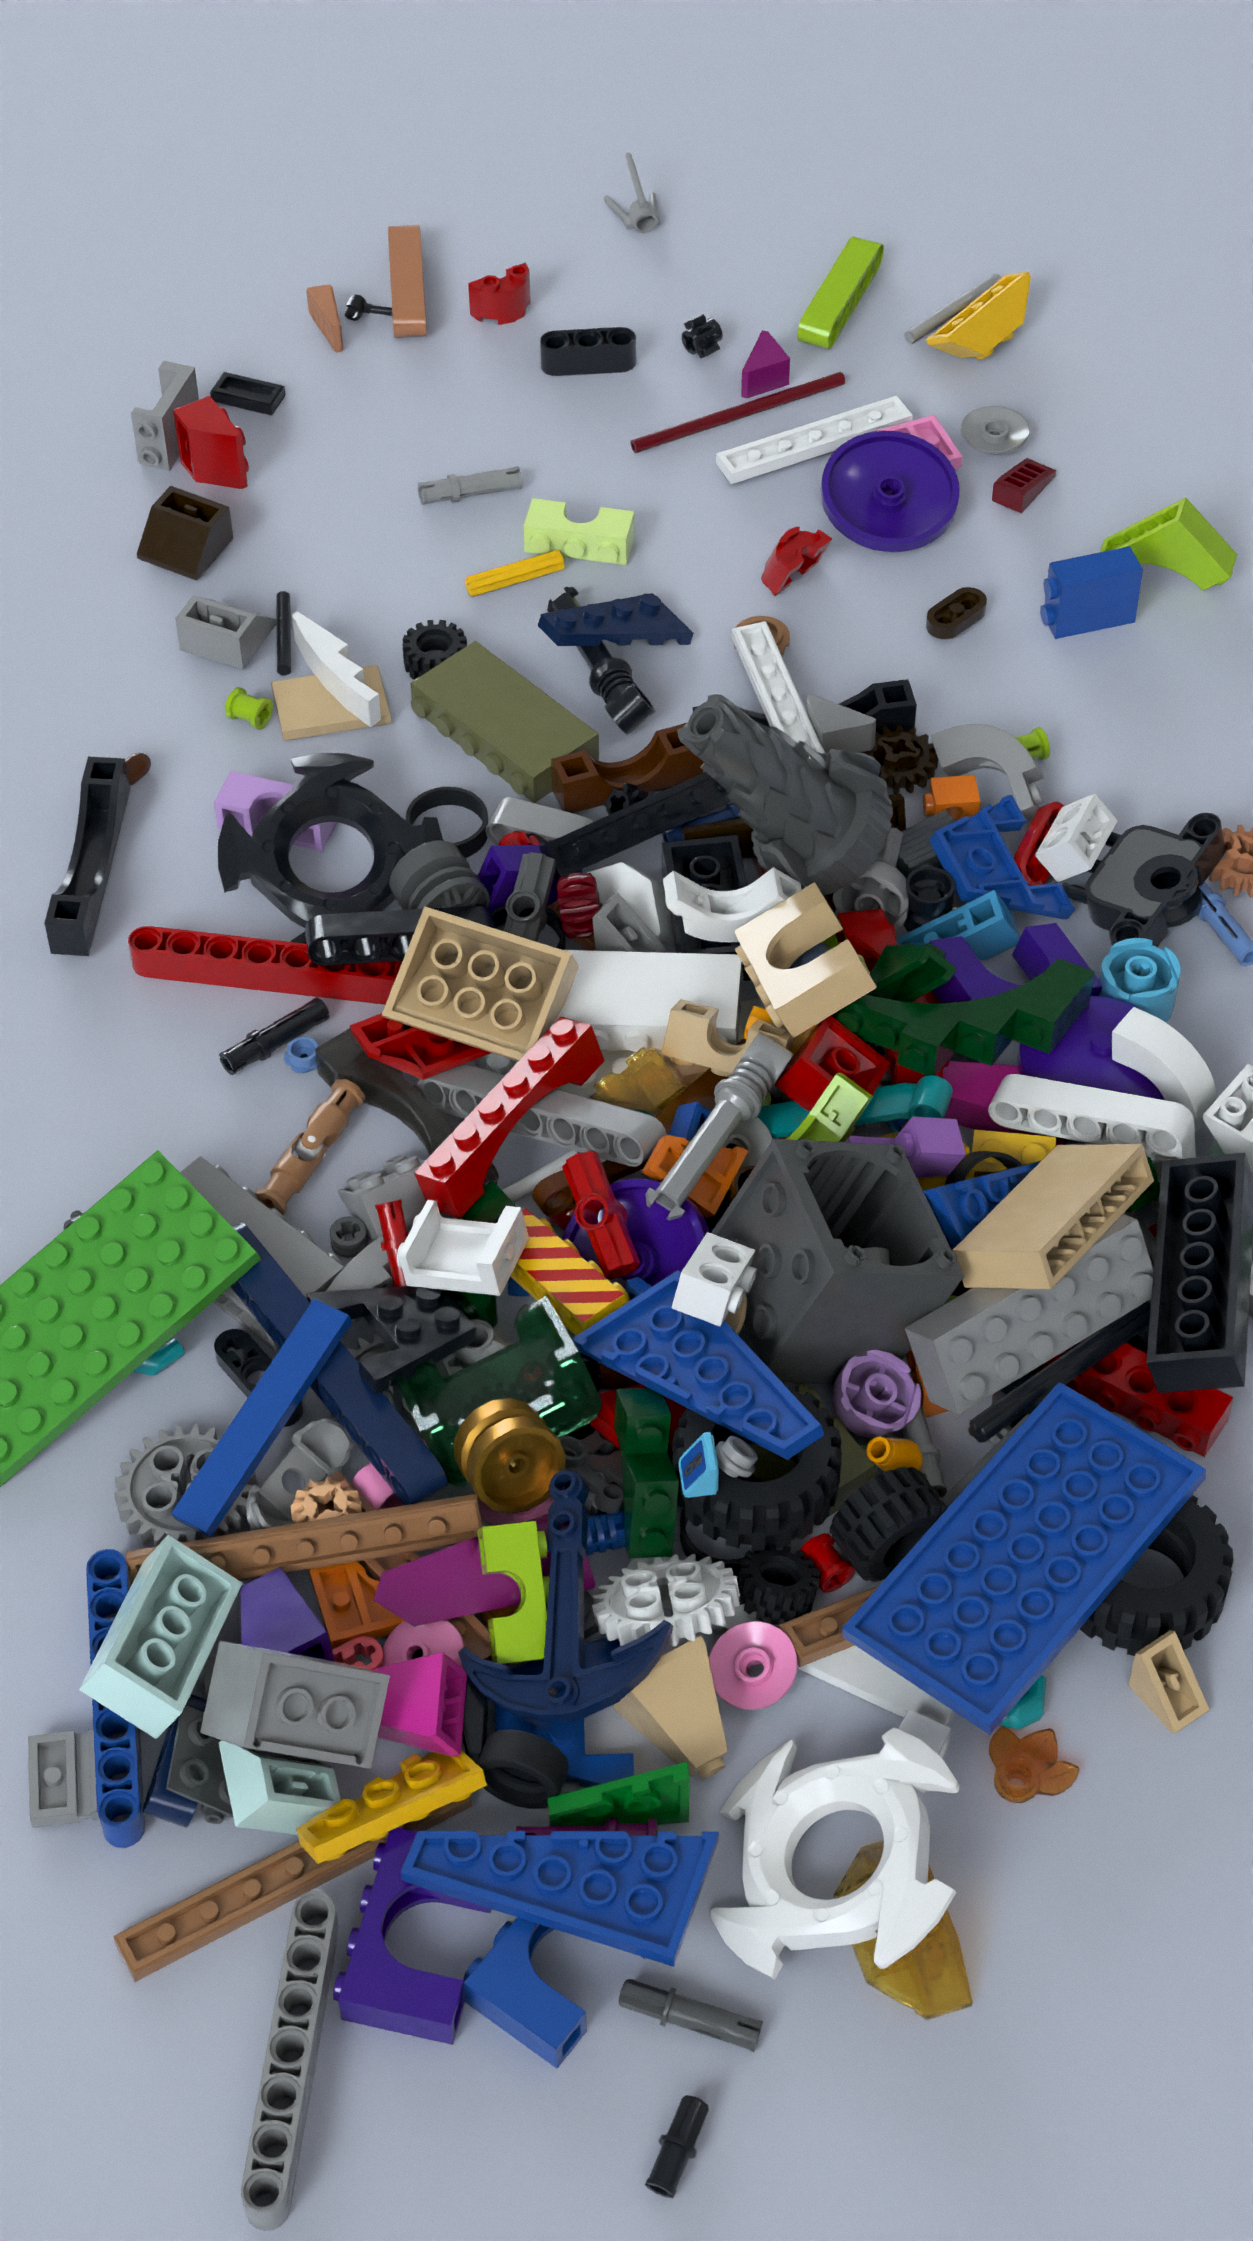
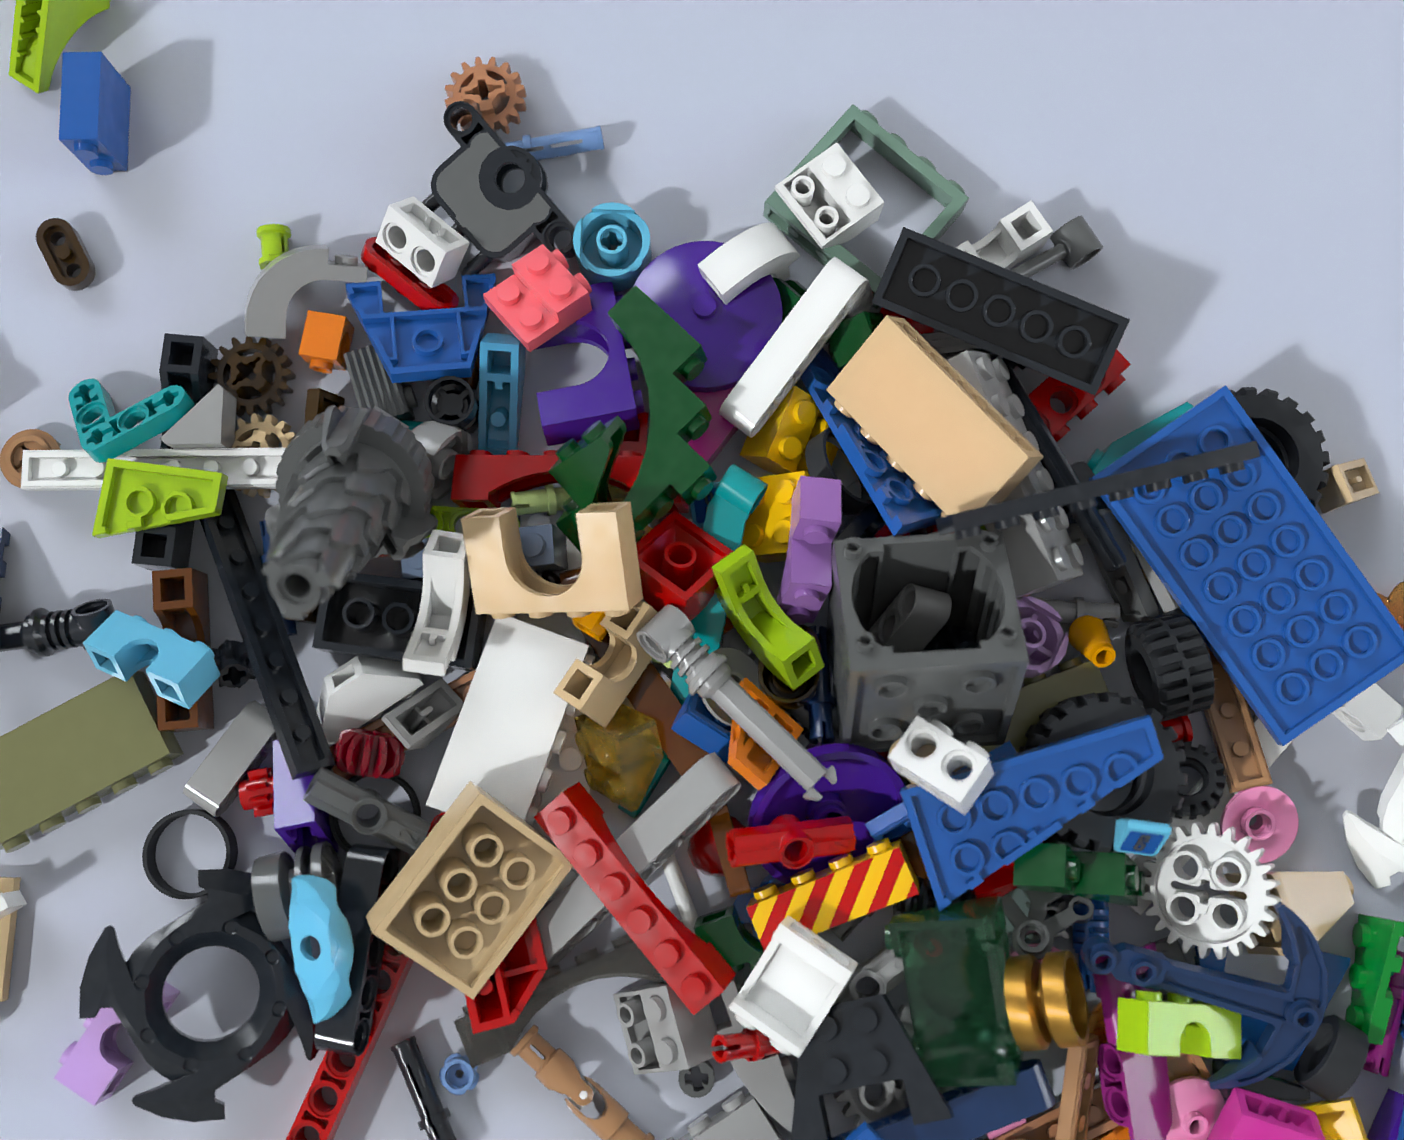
camera: 75 degrees left, 30 degrees up
light grey plate [715,1436,758,1478] -> none
none -> teal beam [68,378,195,463]
none -> medium azure arch [83,610,221,709]
none -> lime wing [92,458,228,539]
none -> medium azure piece [289,875,354,1024]
none -> coral plate [483,244,592,352]
none -> black plate [935,441,1260,540]

